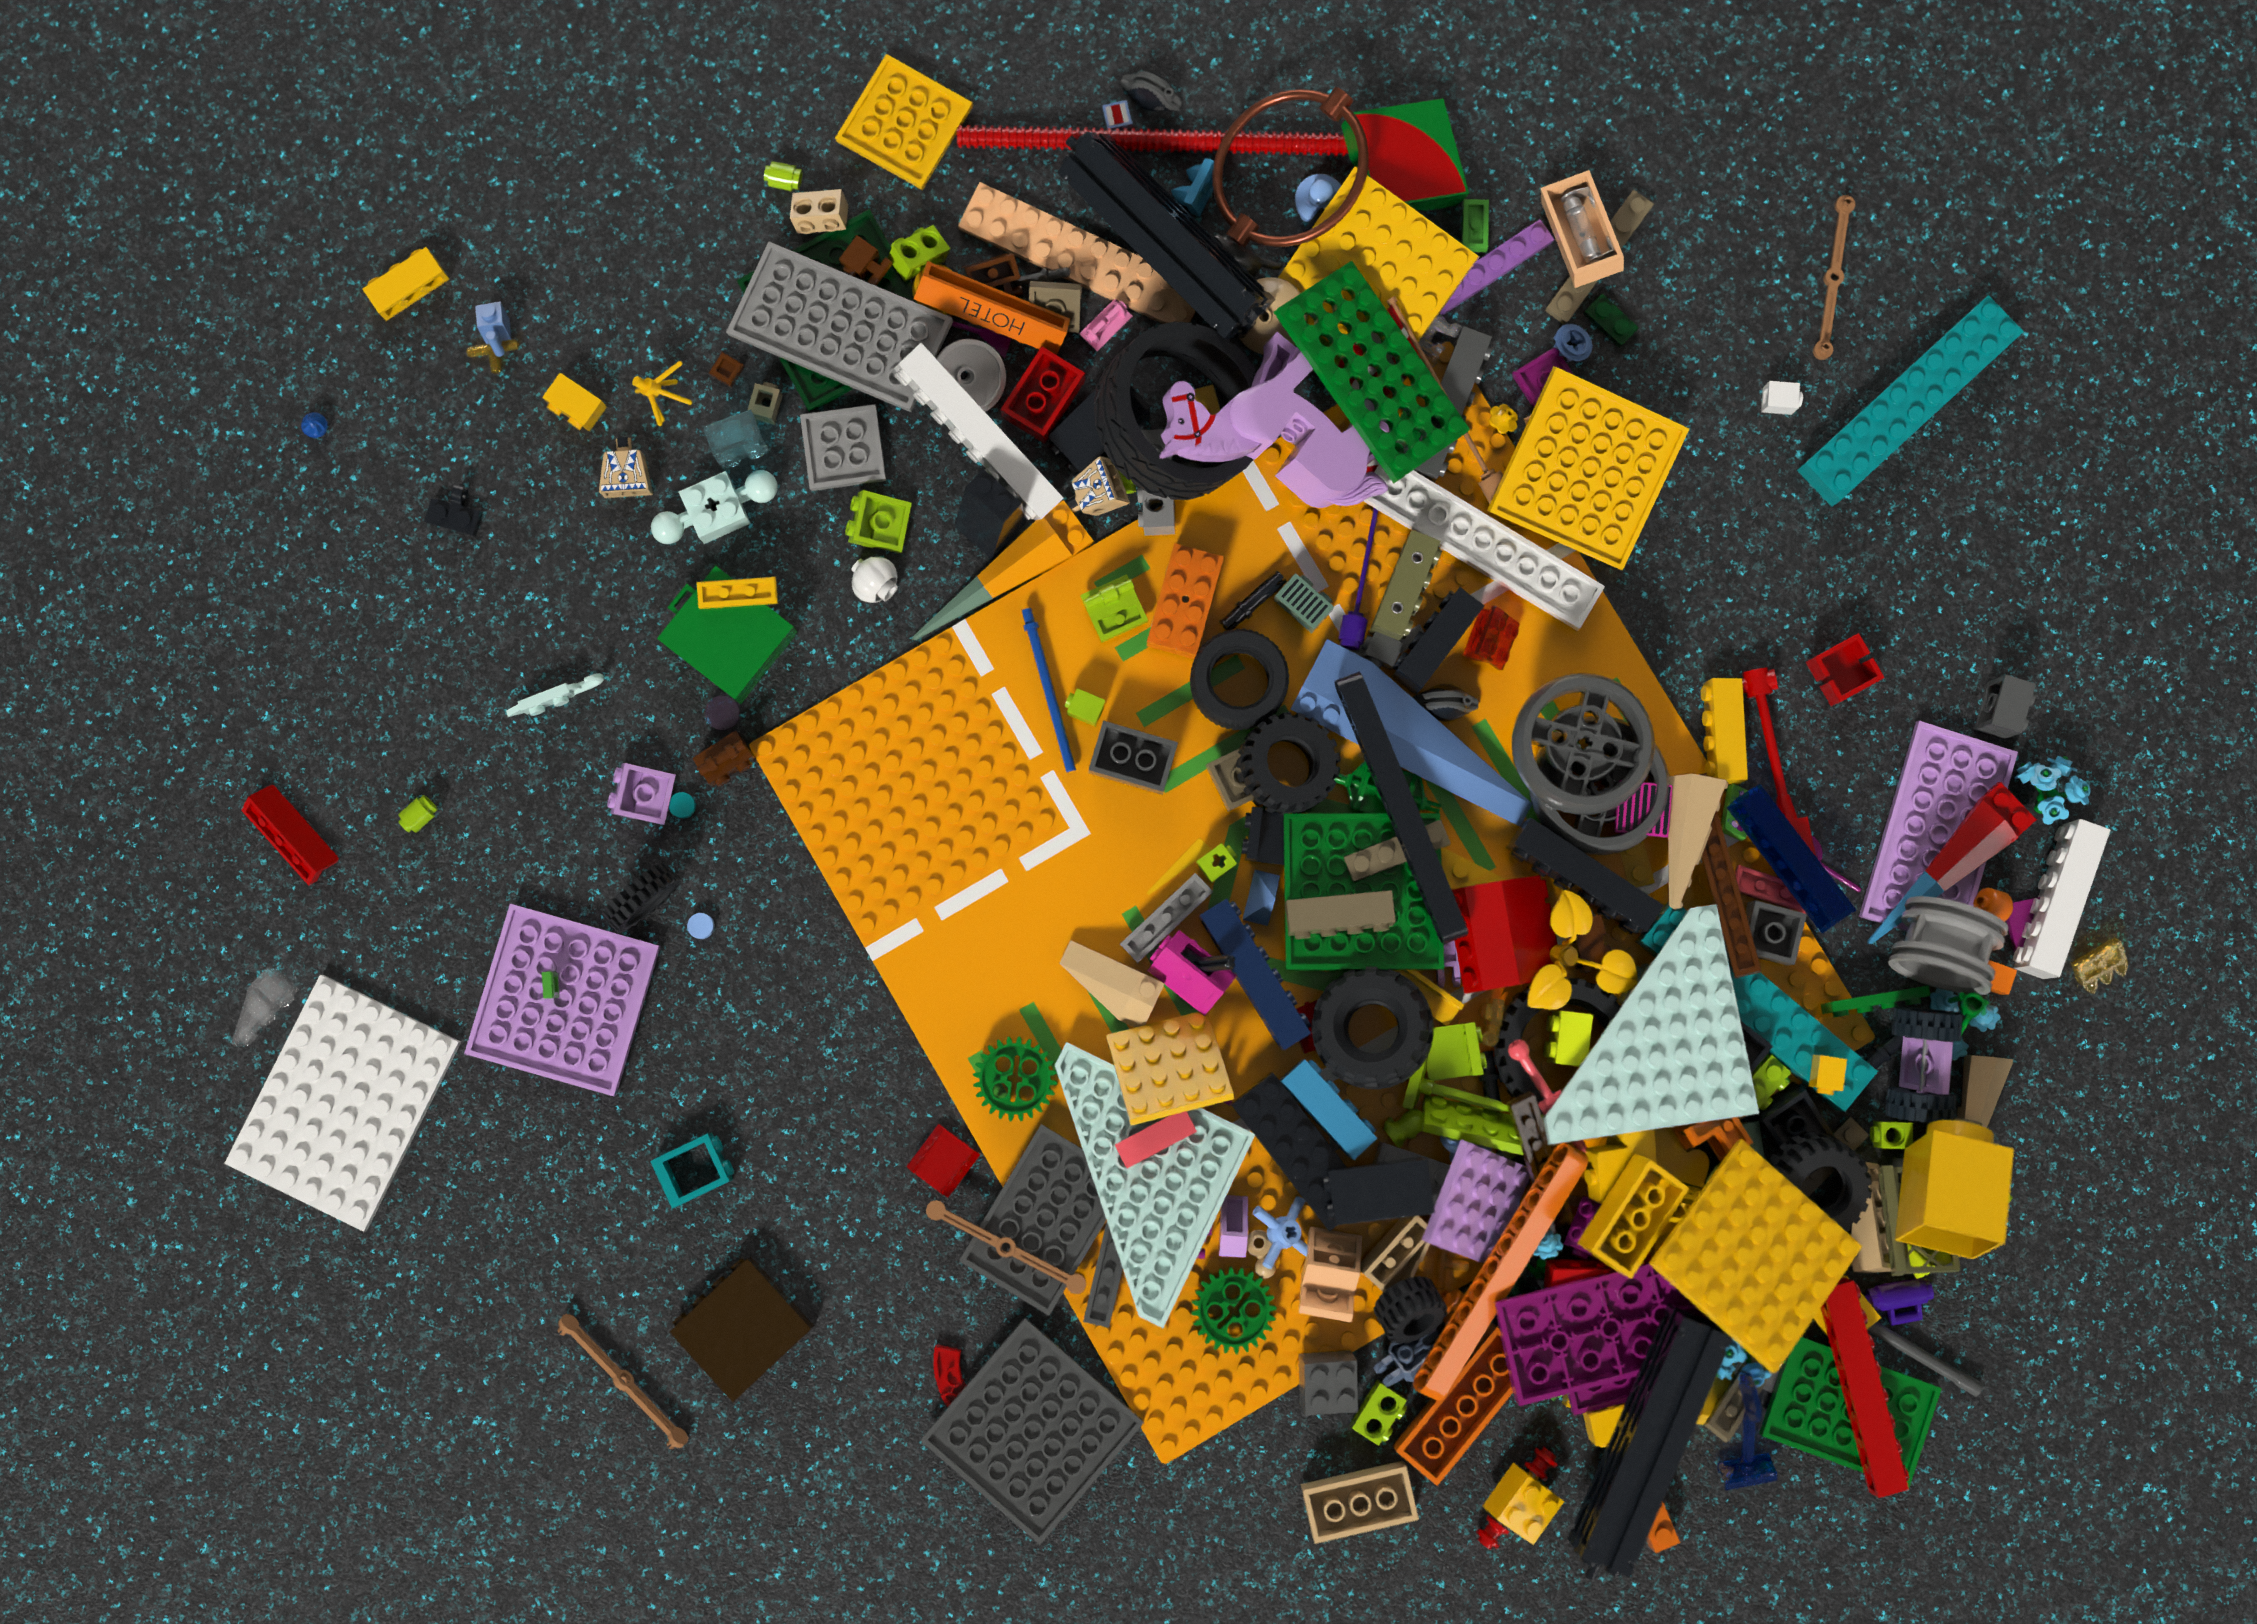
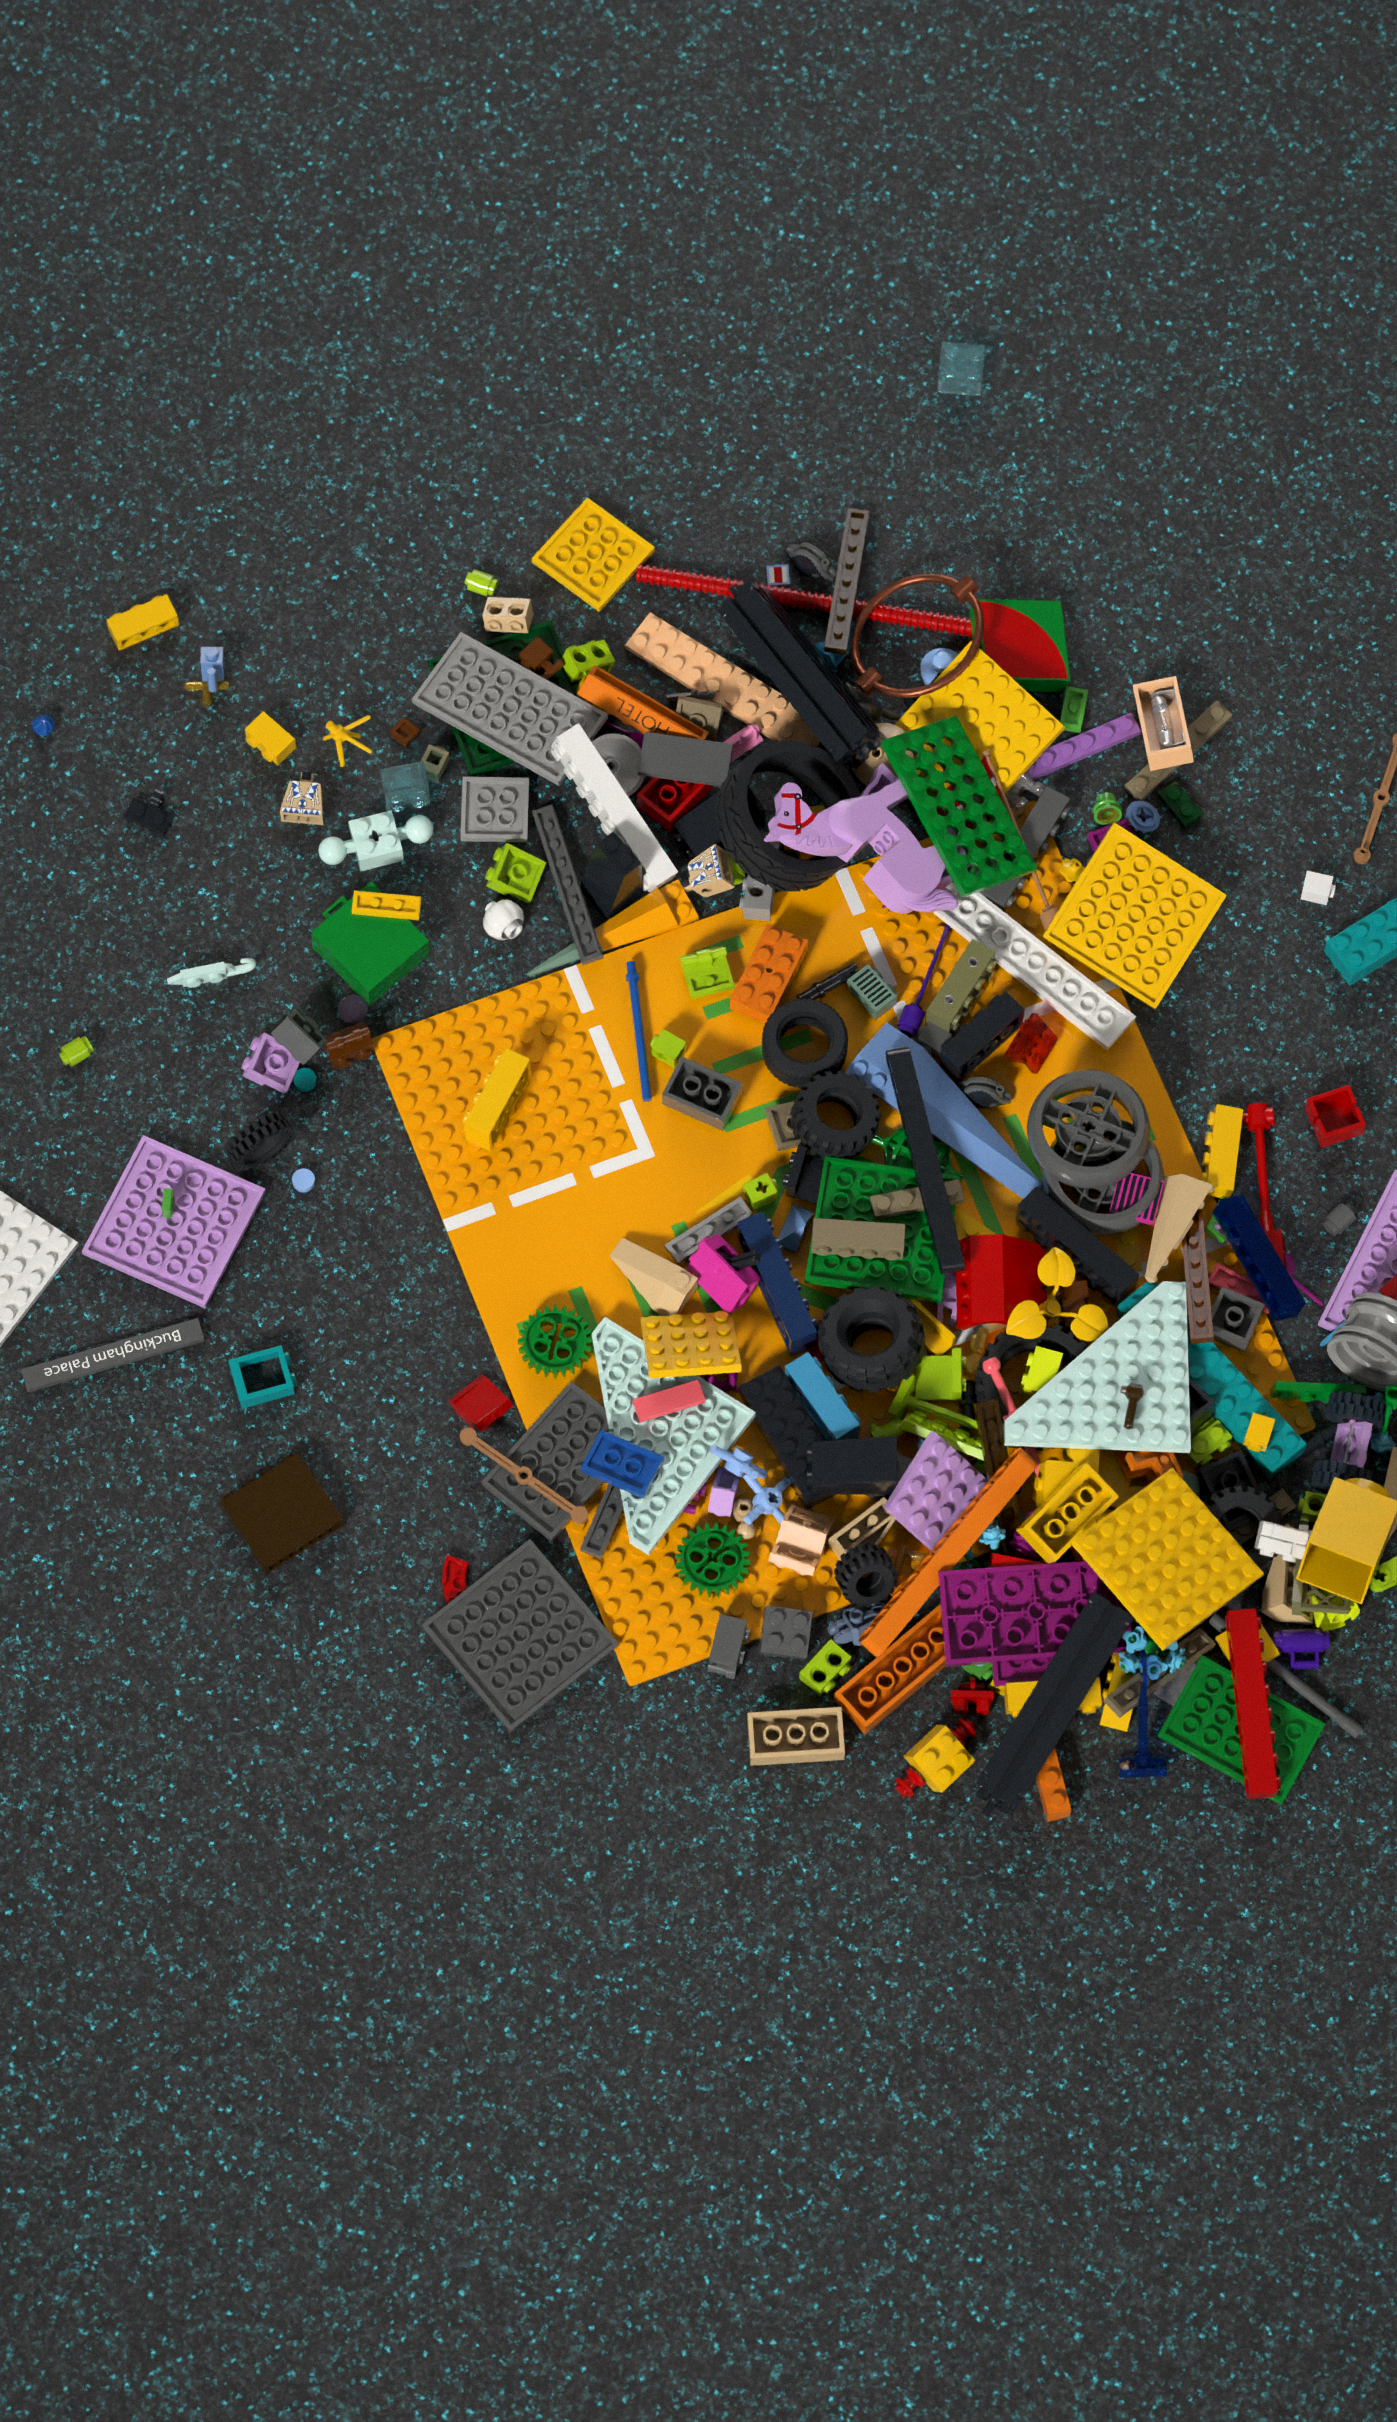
camera: 10 degrees right, 15 degrees down
medium nougat piece [558,1314,688,1449] -> none
reddish brown brick [962,253,1023,297] -> none
none -> dark grey tile [21,1318,205,1392]
none -> dark grey brick [271,1009,327,1065]
none -> yellow brick [463,1048,531,1151]
none -> dark grey tile [532,804,604,966]
none -> blue plate [581,1430,664,1499]
none -> dark grey tile [638,732,733,787]
none -> dark grey hinge [707,1614,751,1680]
none -> light blue bar [710,1445,767,1480]
none -> plate [824,508,869,655]
none -> red hips [951,1677,994,1715]
none -> bright green piece [1093,792,1122,825]
none -> dark brown piece [1120,1383,1144,1430]
none -> white brick [1254,1521,1309,1563]
none -> dark grey brick [1322,1203,1356,1236]

